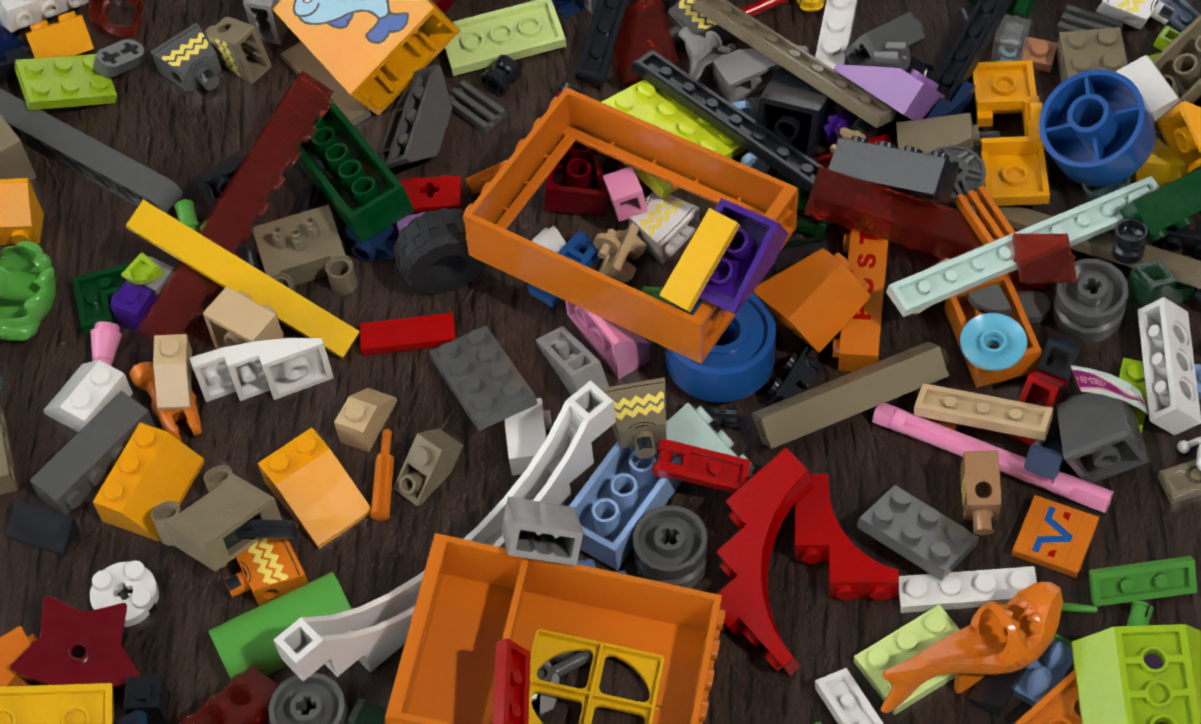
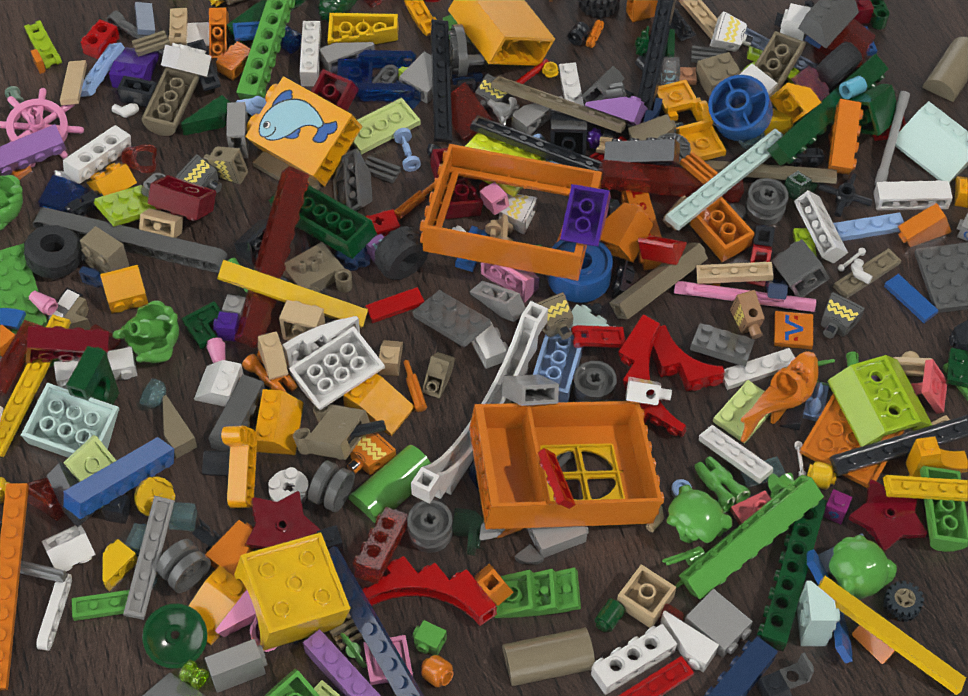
camera: 25 degrees left, 0 degrees up
lime tile [121,252,165,285] -> none
black wheel [481,55,522,97] -> none
yellow tile [660,208,740,312] -> none
medium azure dish [960,313,1027,371] -> none
dark grey tile [968,283,1012,316] -> none
clear red piece [1012,233,1077,283] -> none
sticker [1070,365,1149,415] -> none
bright green plate [1089,556,1197,607] -> none
black wheel [1112,219,1148,264] -> none
none -> tan brick [139,208,183,238]
none -> dark red brick [147,175,216,221]
none -> light orange beam [221,426,257,508]
none -> white slope [289,326,385,411]
none -> dark grey wheel [308,460,355,512]
none -> light blue wheel [393,128,421,172]
none -> white torso [625,377,672,405]
none -> red slope [638,236,687,265]
none -> dark grey torso [820,292,865,338]

